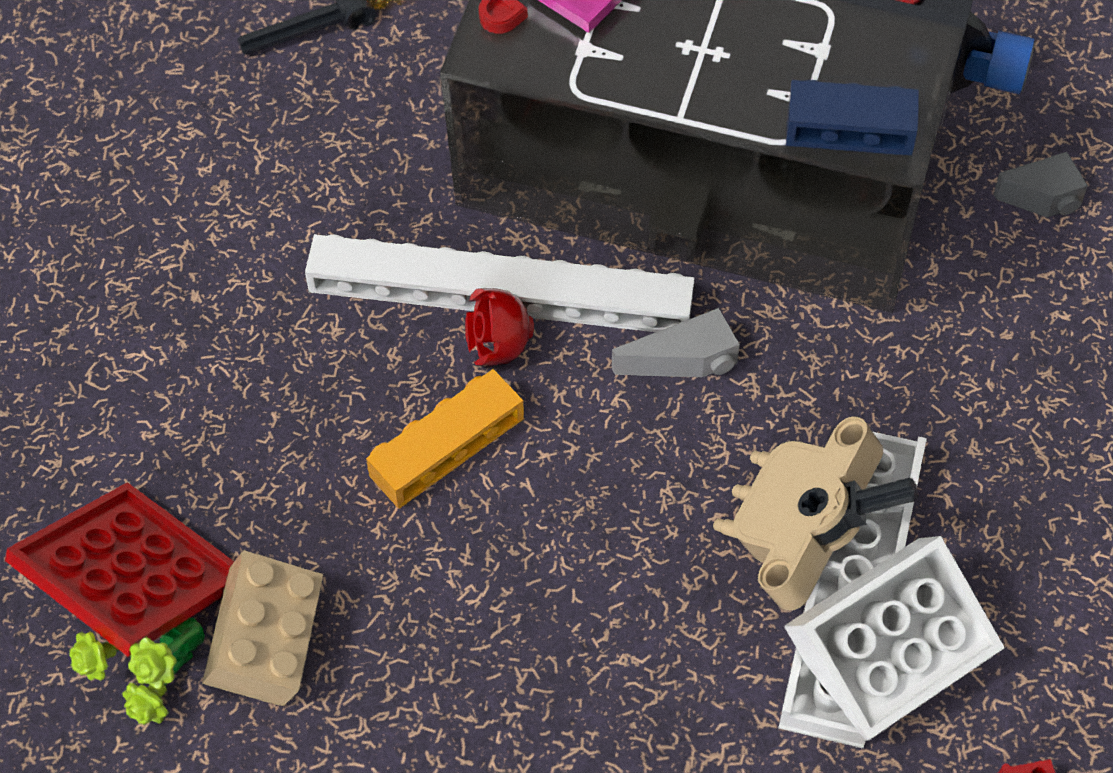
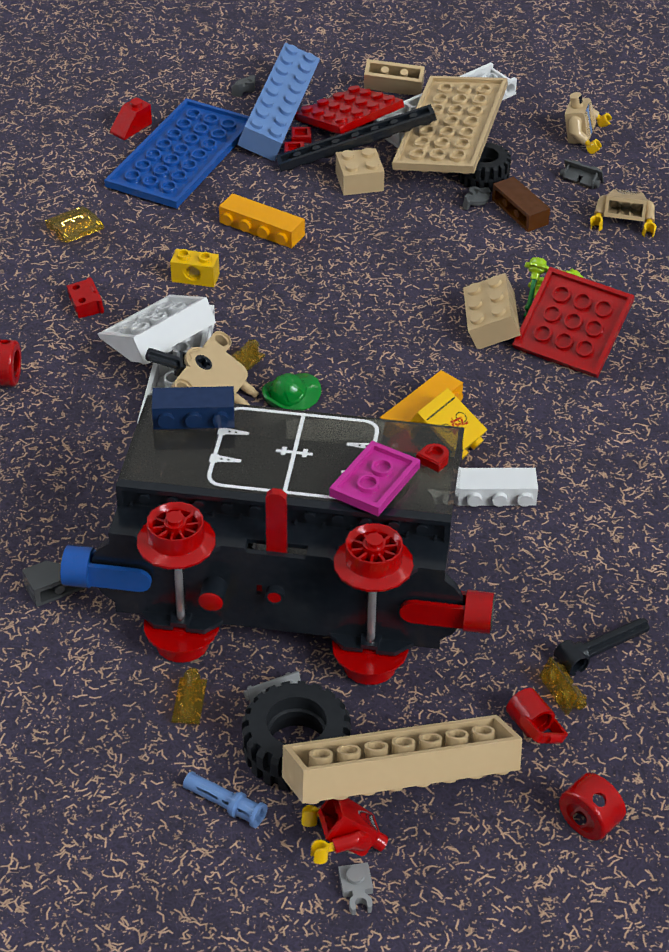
camera: 170 degrees right, 15 degrees down
none -> clear yellow hinge [232,339,265,371]
none -> green hat [262,373,321,412]
none -> yellow panel [408,388,487,465]

